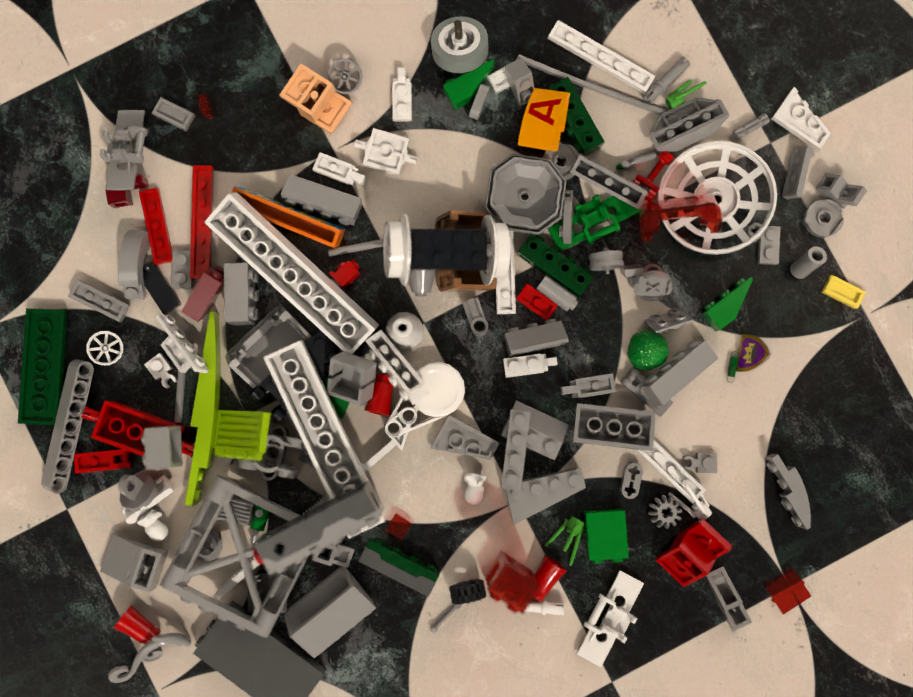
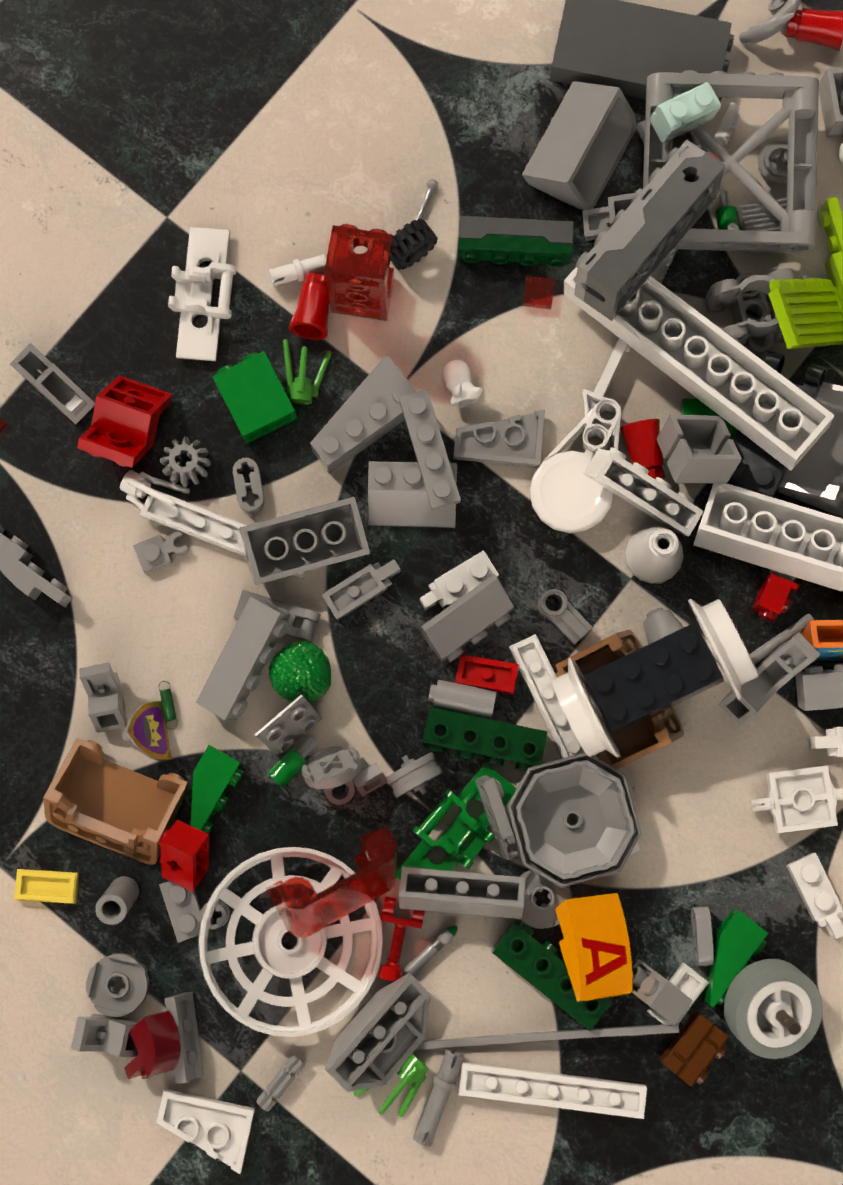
camera: 160 degrees right, 5 degrees down
none -> medium nougat windscreen [43,738,188,865]
none -> light grey brick [79,662,126,733]
none -> dark red brick [124,1010,181,1079]
none -> red brick [159,820,209,892]
none -> green piece [267,737,318,788]
none -> light aqua brick [650,82,721,143]
none -> reddish brown brick [659,1010,729,1087]
none -> light grey arch [718,632,820,726]

